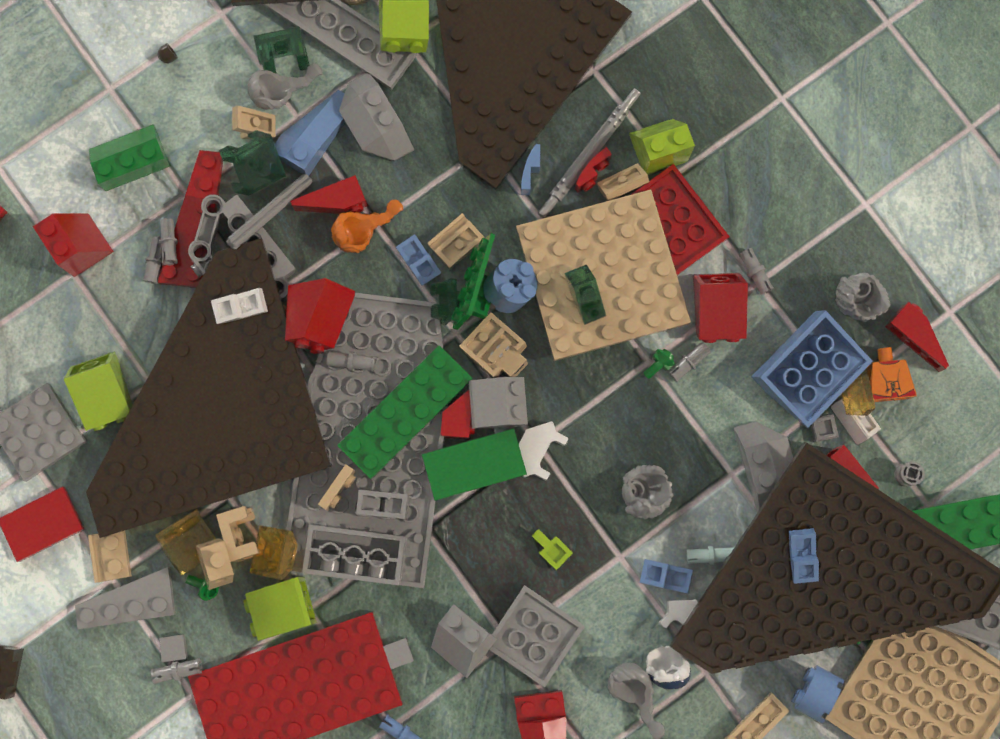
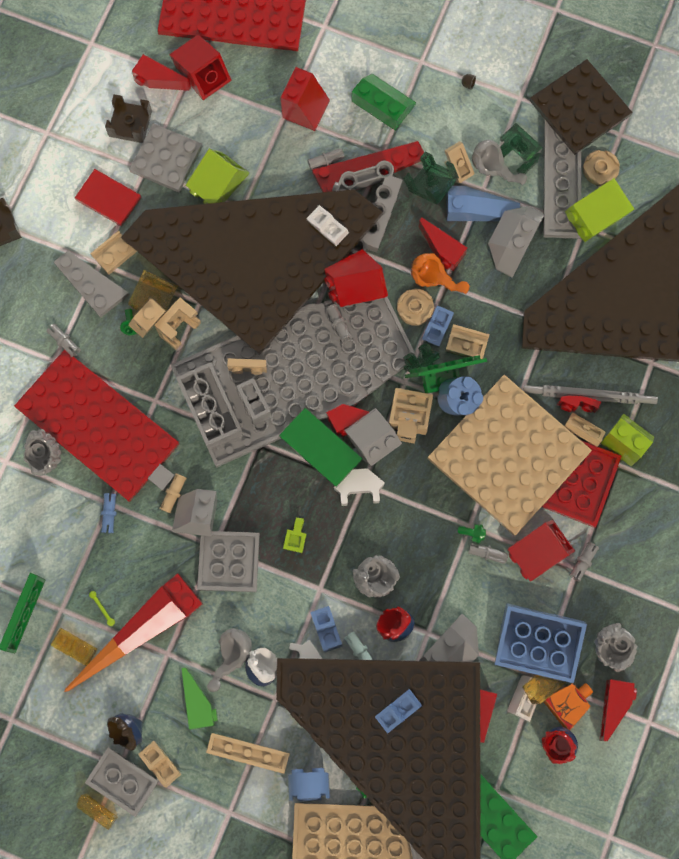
camera: 60 degrees right, 5 degrees down
light grey axle [159,218,178,265] -> none
light grey tile [159,634,188,662] -> none
light grey axle [226,174,312,249] -> none
lime slope [243,577,317,641] -> none
clear yellow slope [250,525,298,580] -> none
green plate [337,345,473,480] -> none
medium blue slope [521,144,540,195] -> none
clear green slope [565,264,606,325] -> none
light grey tile [811,414,839,442] -> none
light grey wheel [894,461,925,487] -> none
none -> tan pin [159,473,187,514]
none -> red hair [376,607,415,642]
none -> tan tile [397,289,434,326]
none -> red hair [541,727,578,764]

